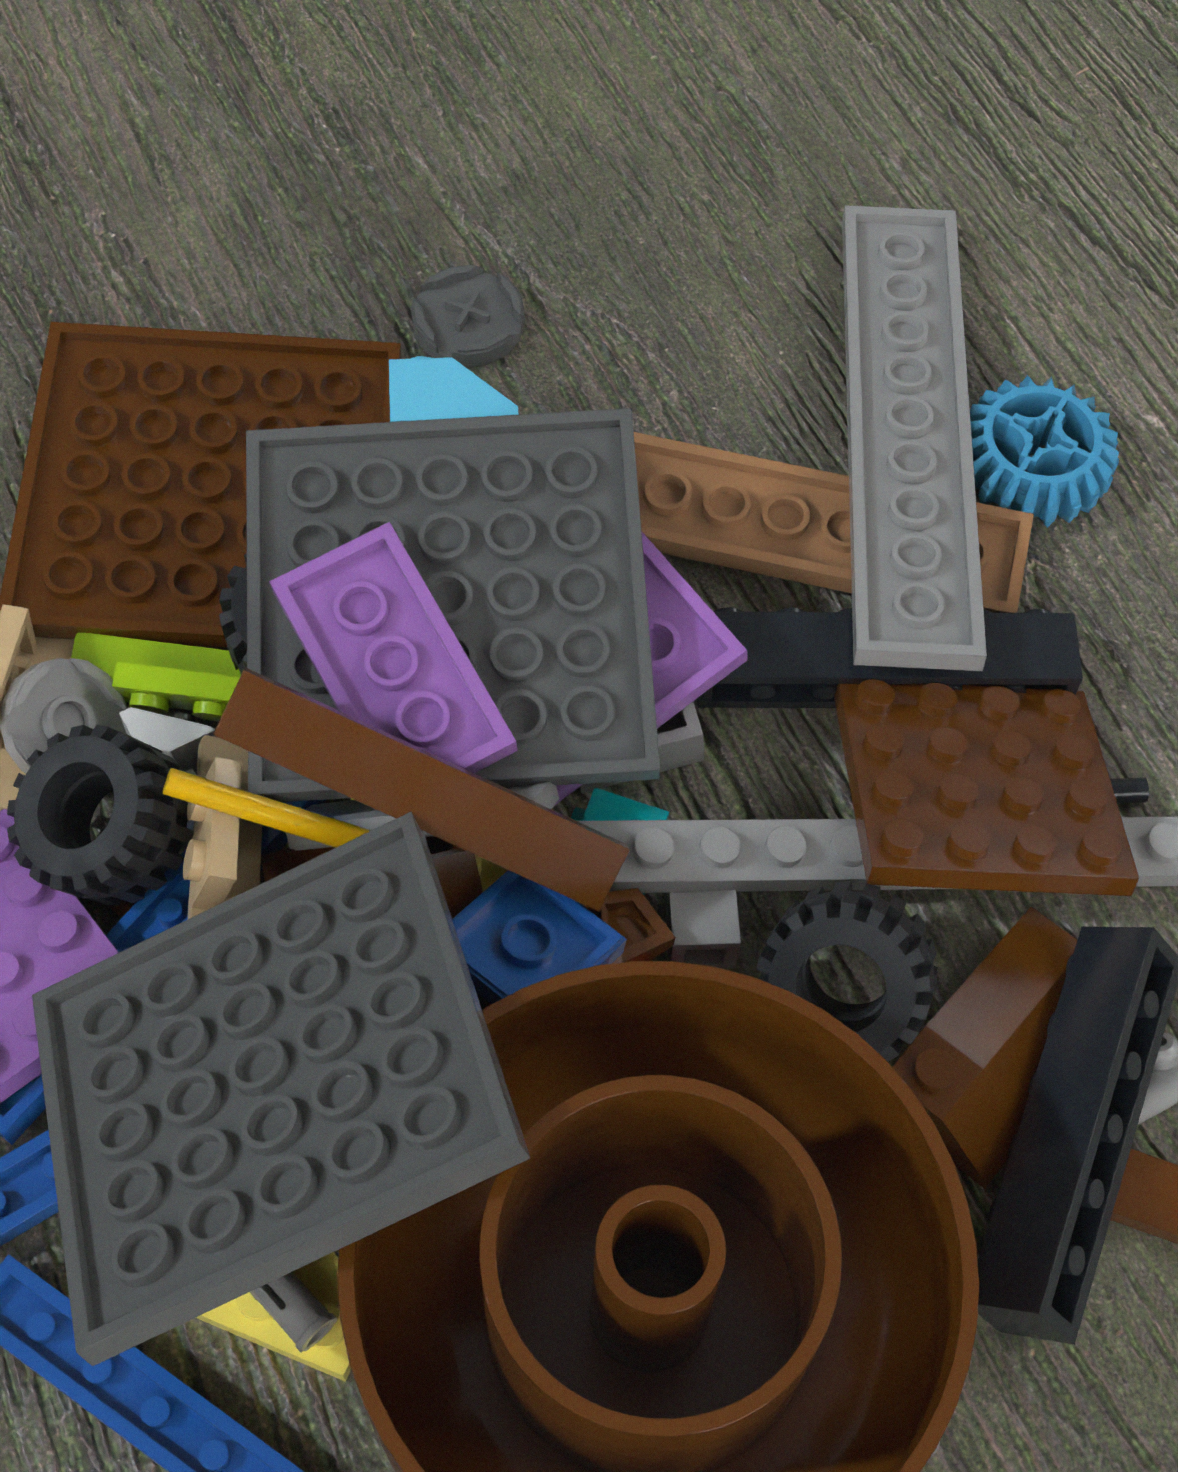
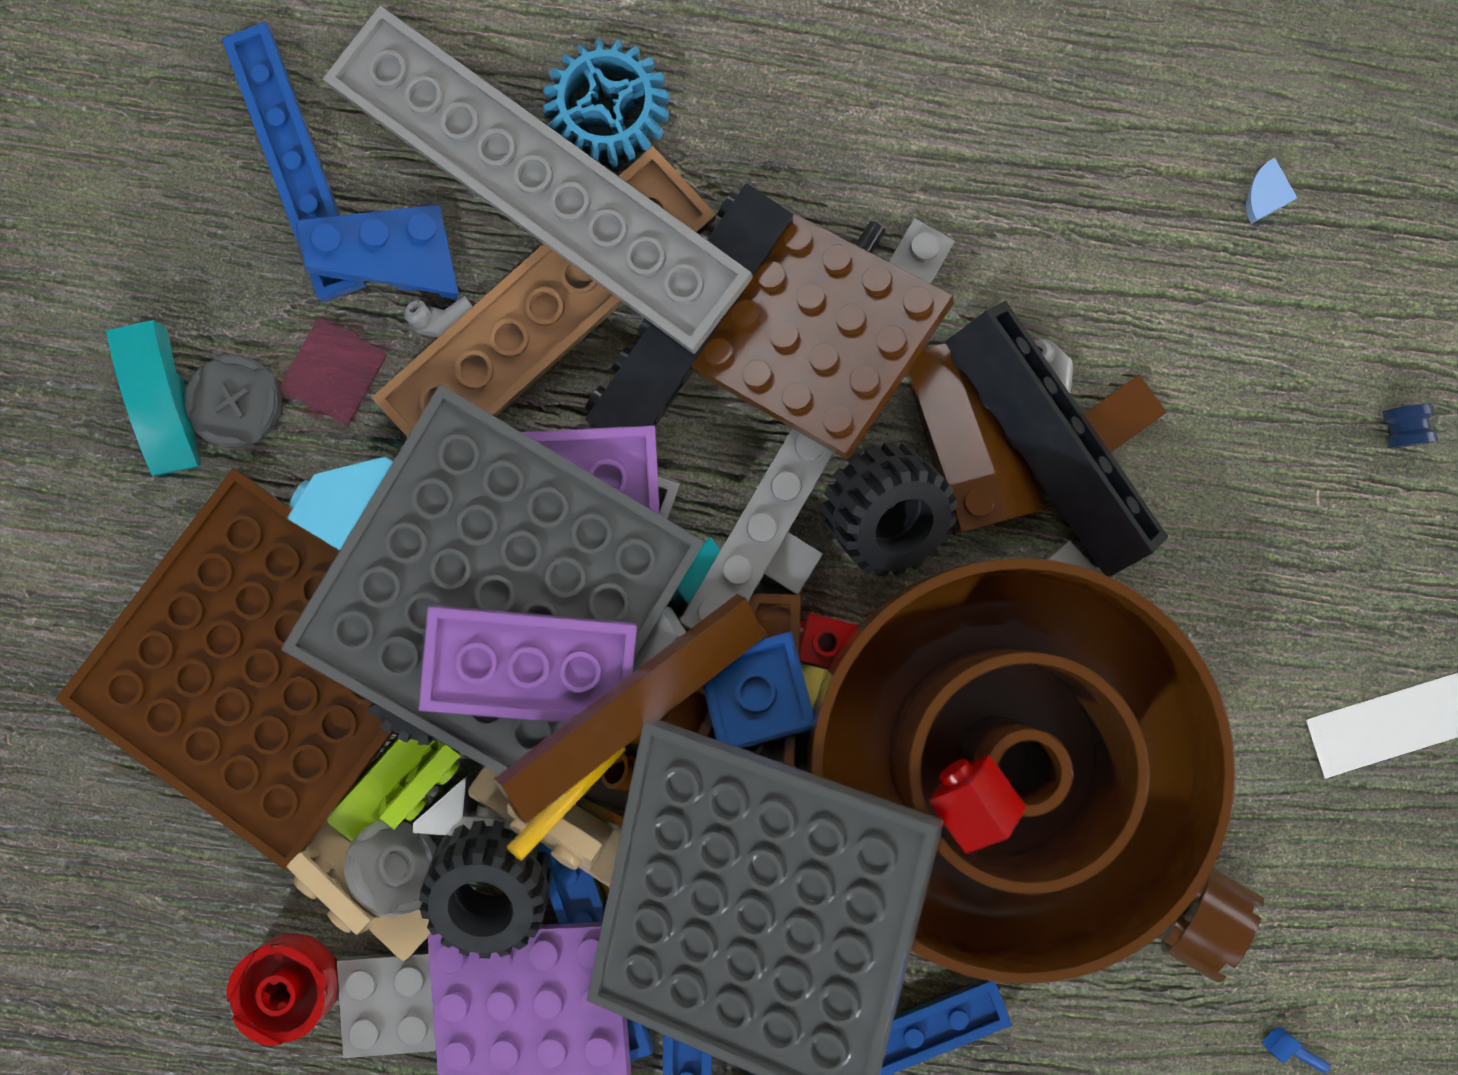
camera: 55 degrees left, 25 degrees up
none -> teal slope [106,320,201,476]
none -> blue plate [222,22,367,303]
none -> clear pink piece [279,317,388,426]
none -> blue wing [296,204,458,300]
none -> light grey arm [404,295,473,338]
none -> red brick [929,755,1026,853]

